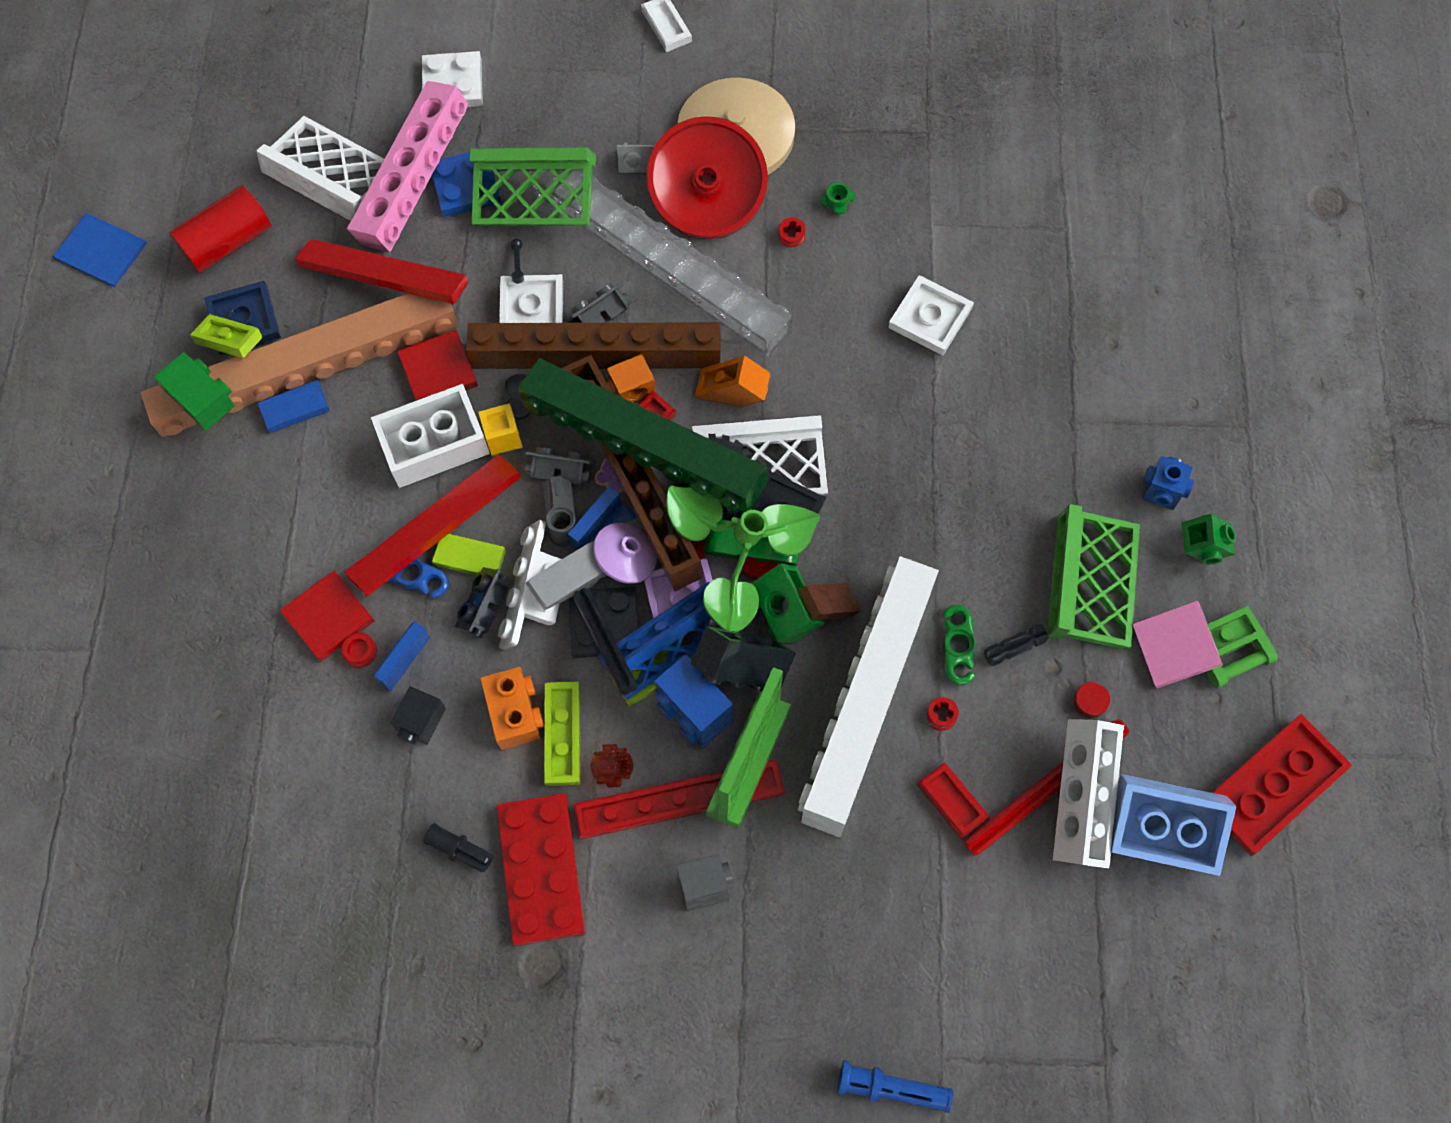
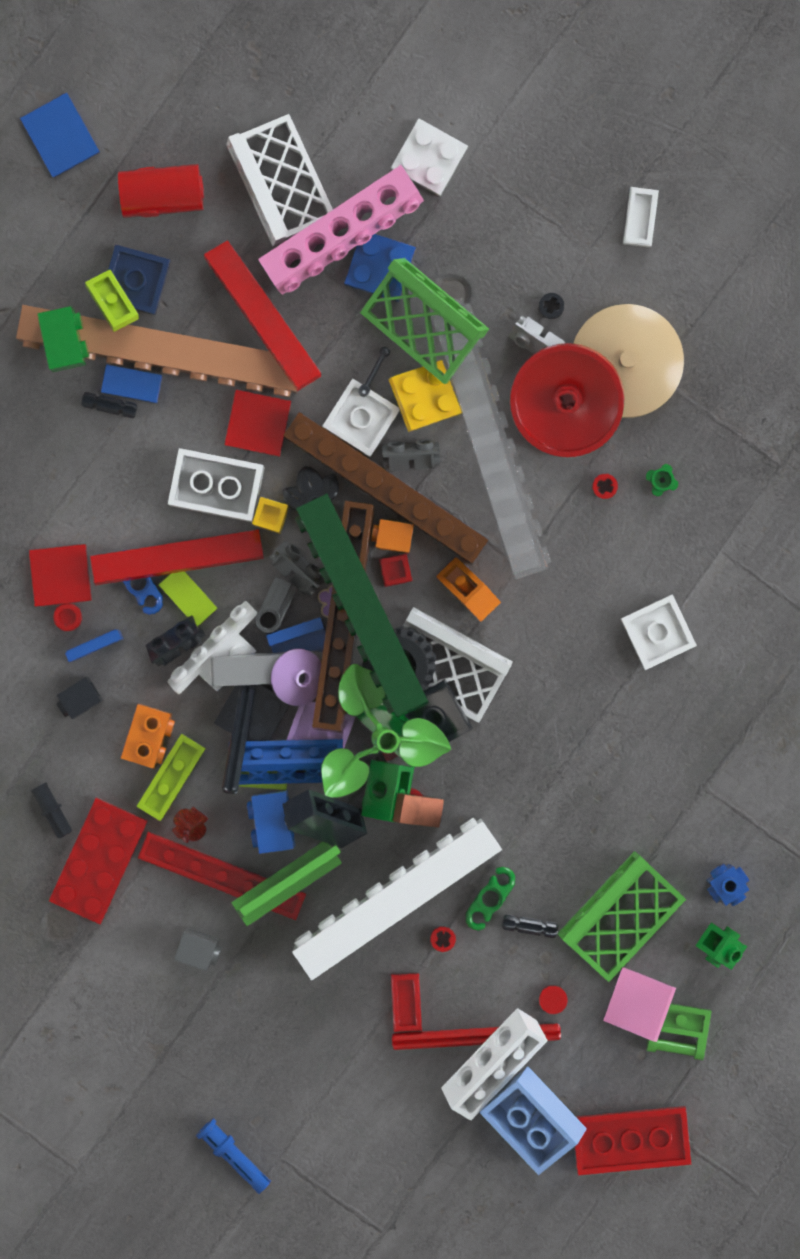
camera: 35 degrees right, 20 degrees up
none -> black axle [81,392,137,418]
none -> yellow plate [388,360,462,432]
none -> black bush [539,293,564,319]

